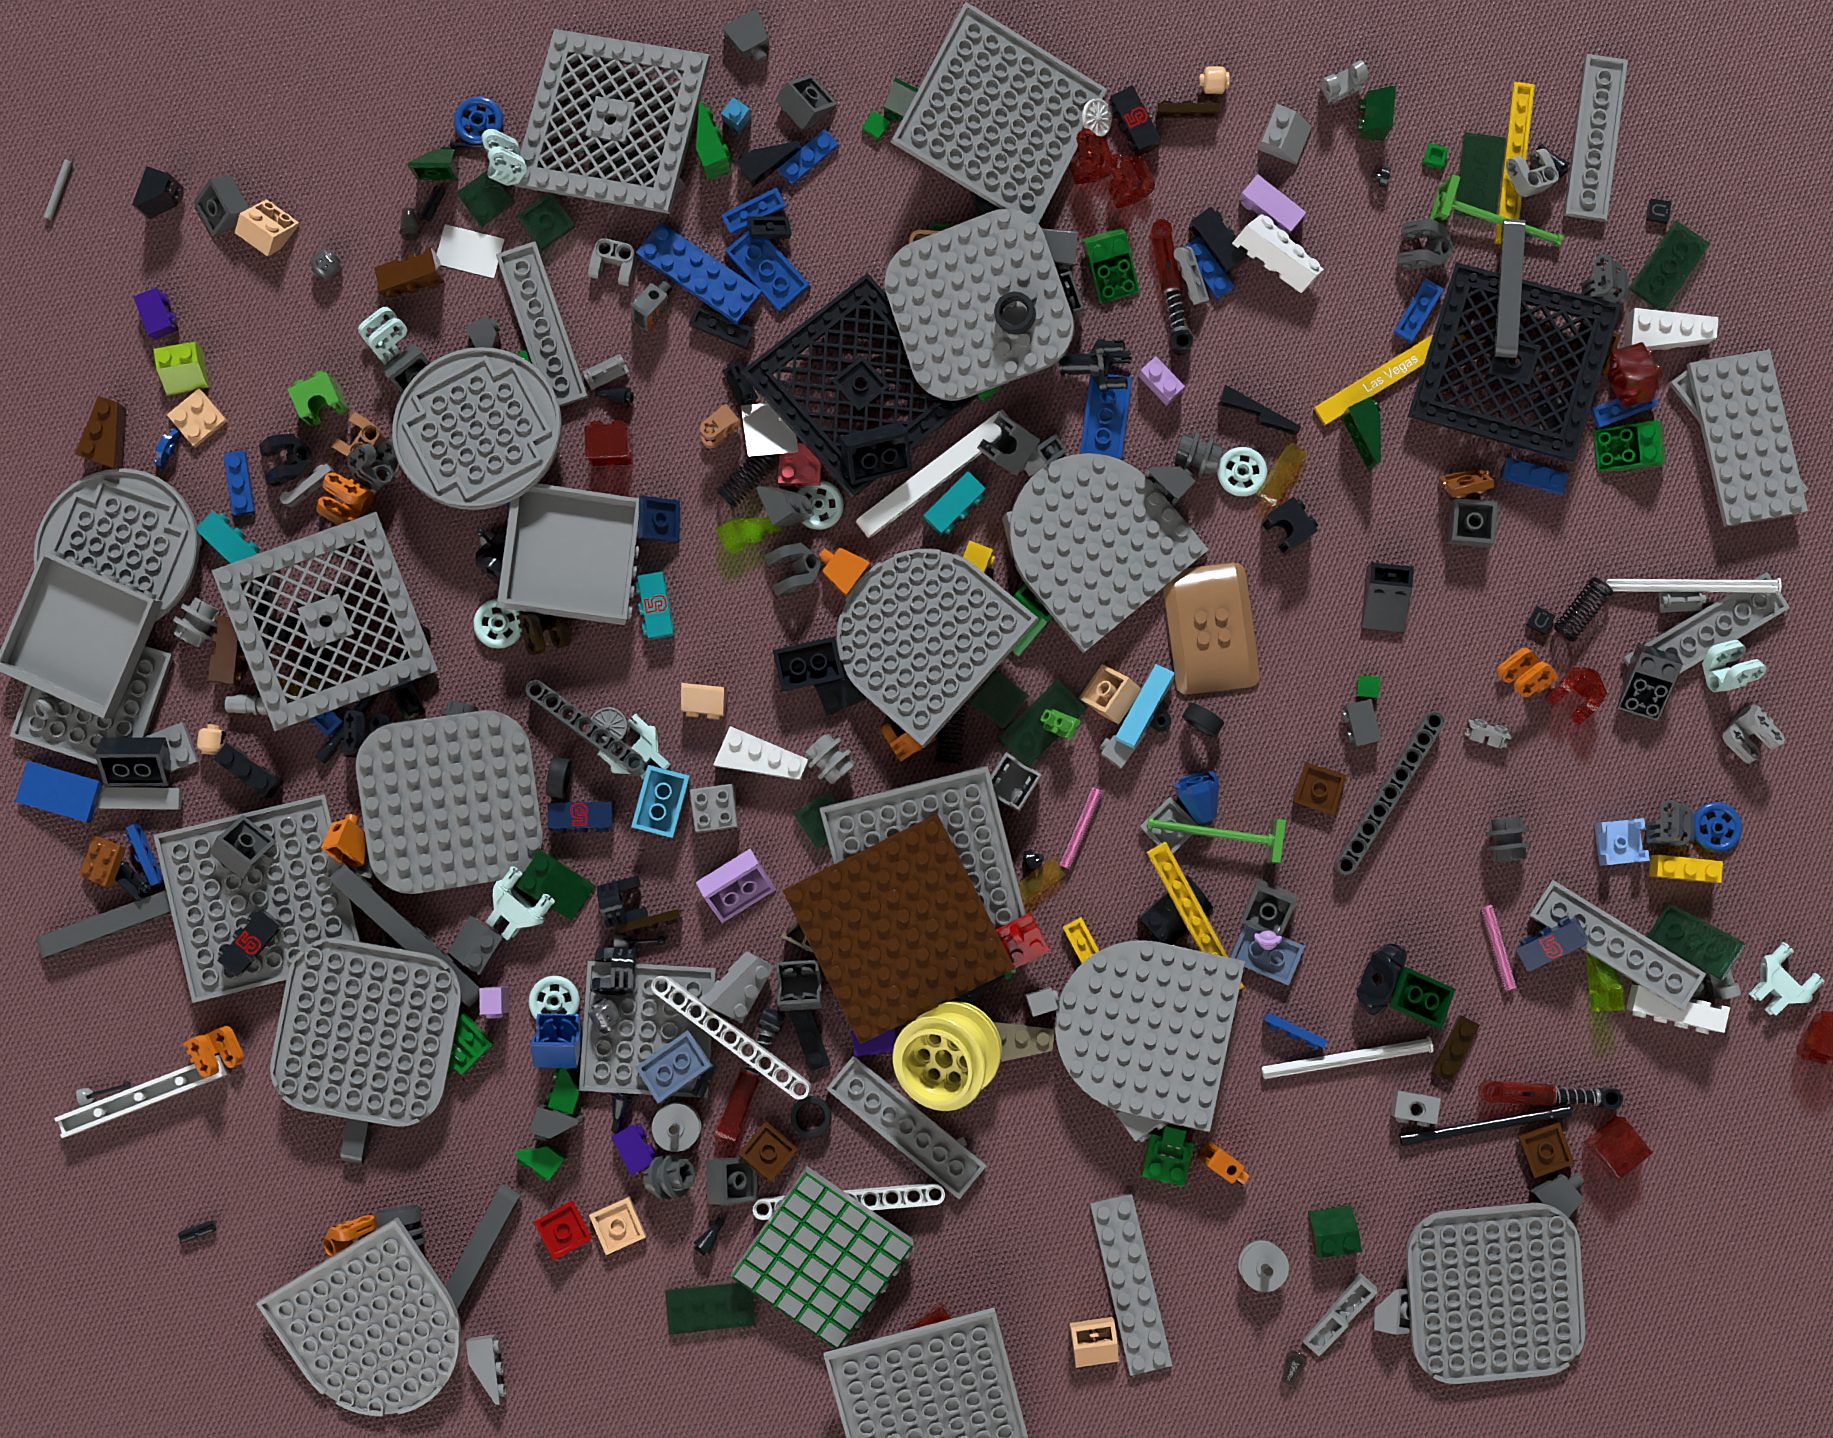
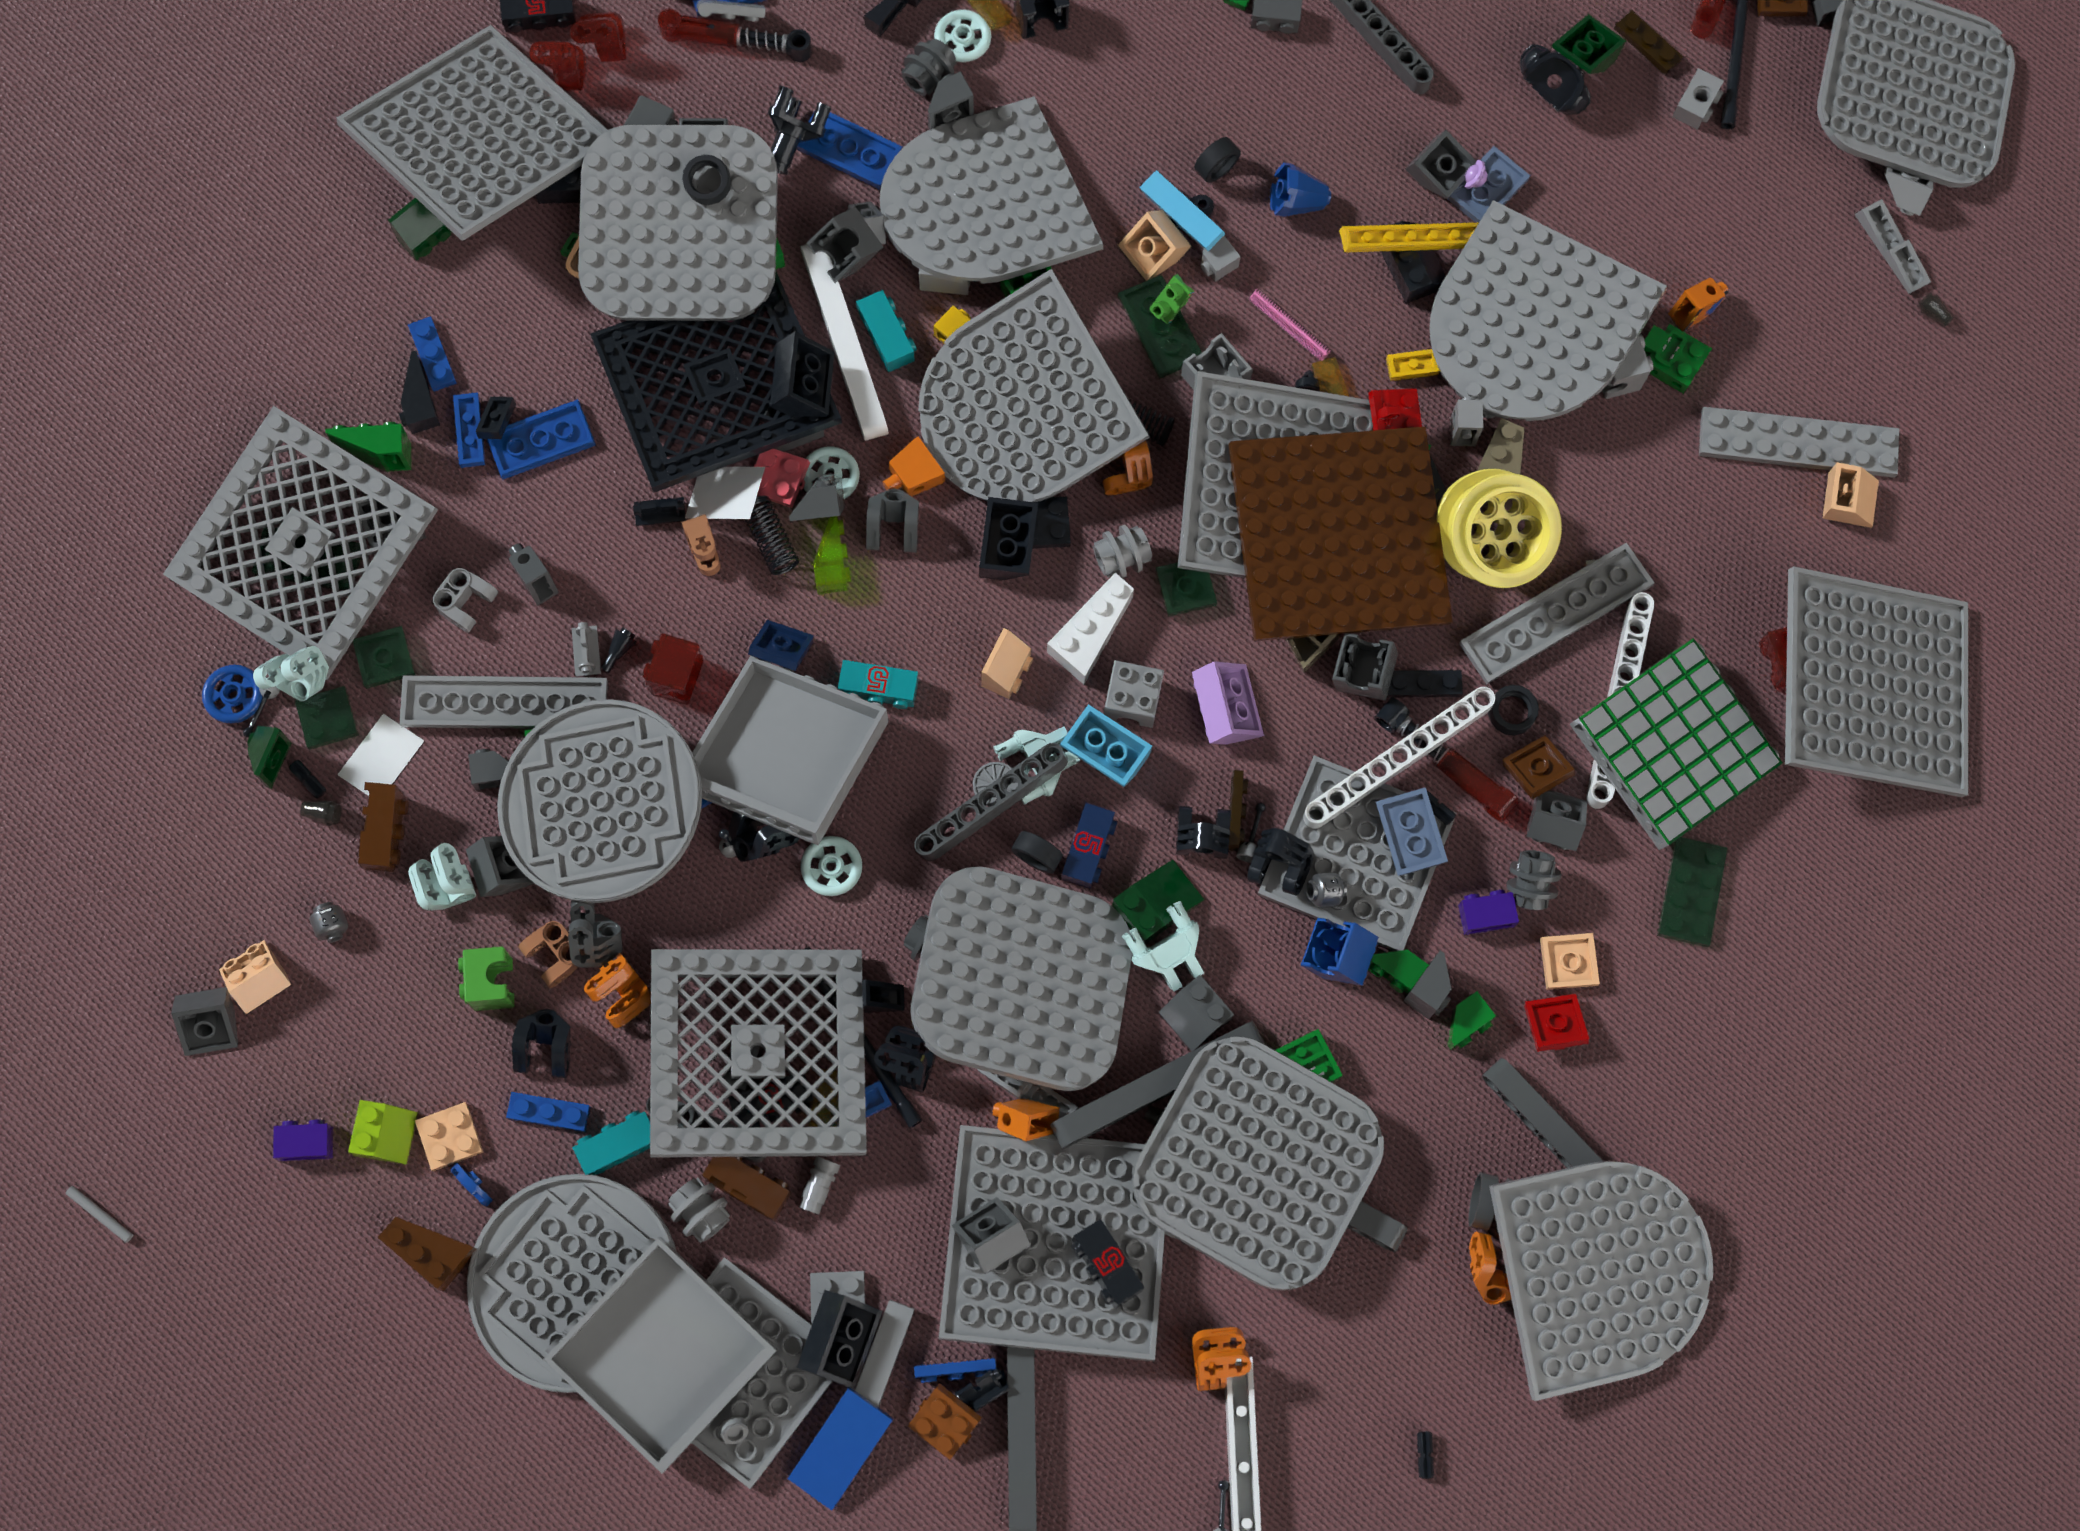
camera: 75 degrees left, 10 degrees down
black slope [132,166,184,219] -> none
light nougat head [197,724,227,755] -> none
black brick [213,743,284,798] -> none
light grey plate [280,463,336,508] -> none
light grey slope [466,1334,506,1405] -> none
lavender brick [479,986,509,1018] -> none
dark brown piece [516,612,571,655] -> none
light aqua plate [529,976,580,1019] -> none
black cone [611,1093,633,1133] -> none
blue plate [636,222,762,325] -> none
light grey wheel [652,1102,701,1152] -> none
black plate [689,305,755,350] -> none
black cone [693,1217,725,1256] -> none
light grey wedge [699,951,774,1023] -> none
dark azure brick [721,97,751,134] -> none
dark grey torso [722,8,769,64] -> none
dark grey slope [775,74,838,130] -> none
dark purple piece [851,1028,896,1057] -> none
green tile [862,110,890,141] -> none
clear green plate [970,671,1029,730] -> none
green slope [1081,228,1140,304] -> none
white wheel [1082,98,1112,137] -> none
lavender brick [1138,356,1185,406] -> none
light grey plate [1139,797,1198,854] -> none
bright green tile [1147,817,1286,864] -> none
medium nougat wedge [1163,563,1259,695] -> none
light grey wheel [1238,1240,1289,1292] -> none
blue plate [1262,1012,1328,1050] -> none
white axle [1262,1036,1433,1079] -> none
reddish brown plate [1292,762,1347,816] -> none
dark green slope [1308,1205,1362,1258] -> none

